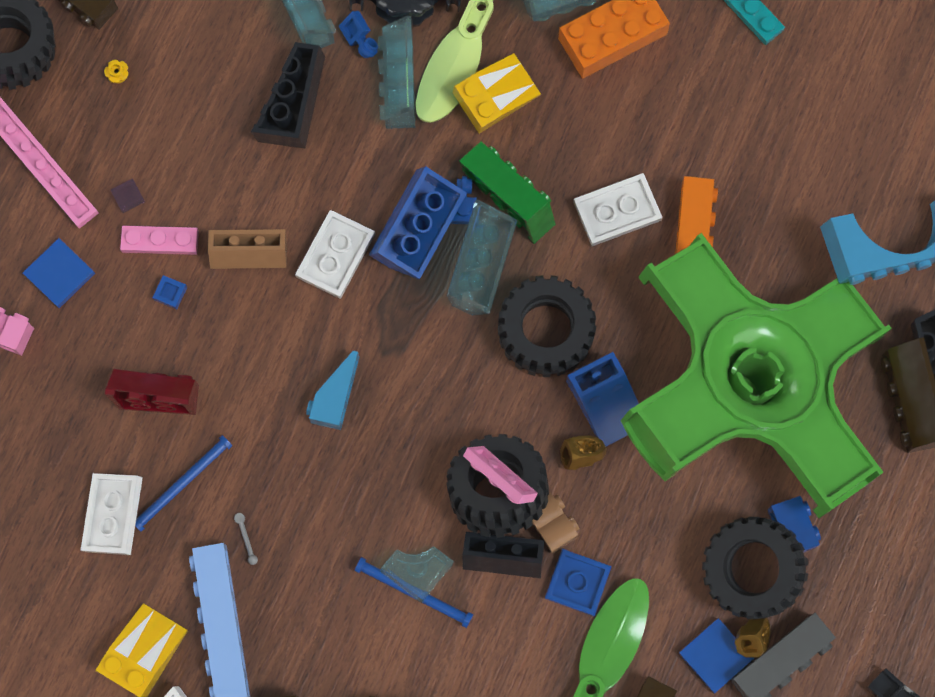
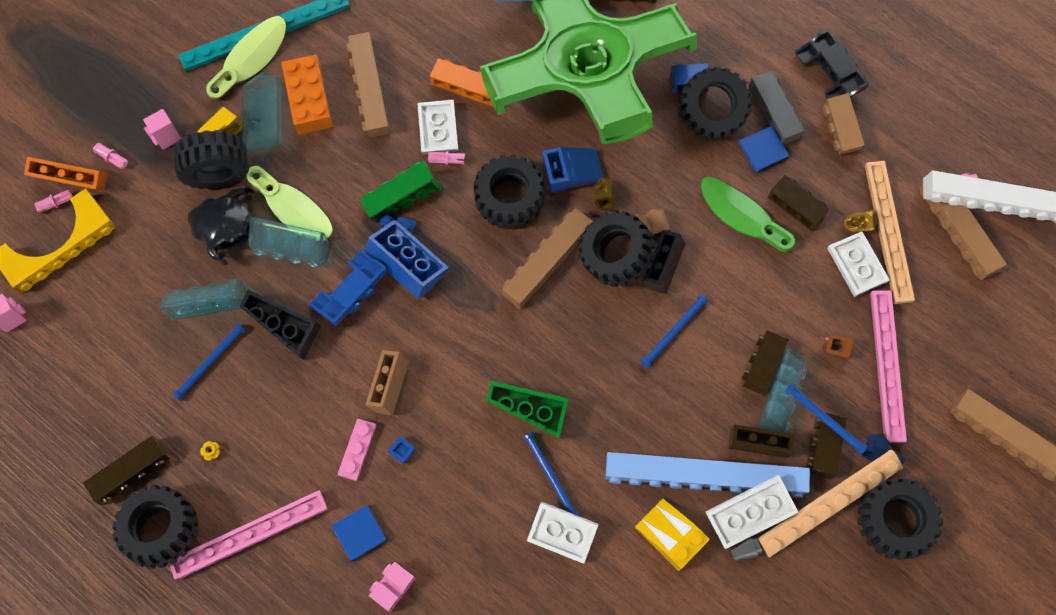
camera: 75 degrees left, 5 degrees down
dark red wedge [105,369,199,415] -> none
clear purple tile [111,178,145,213] -> none
light grey hinge [234,513,258,565] -> none
white plate [295,210,375,299] -> none
dark azure slope [306,351,360,430] -> none
blue plate [339,11,378,58] -> none
clear light blue tile [380,546,454,603] -> none
clear light blue slope [447,200,517,315] -> none
yellow slope [452,53,541,134] -> none
bright pink plate [463,446,538,504] -> none
blue tile [545,549,612,617] -> none
pearl gold rock [735,618,770,658] -> none
none -> blue bar [172,324,245,401]
none -> blue bracket [308,249,388,327]
none -> medium nougat brick [346,32,390,138]
none -> bright pink axle [428,151,465,165]
none -> green wedge [486,381,568,440]
none -> medium nougat brick [502,208,593,309]

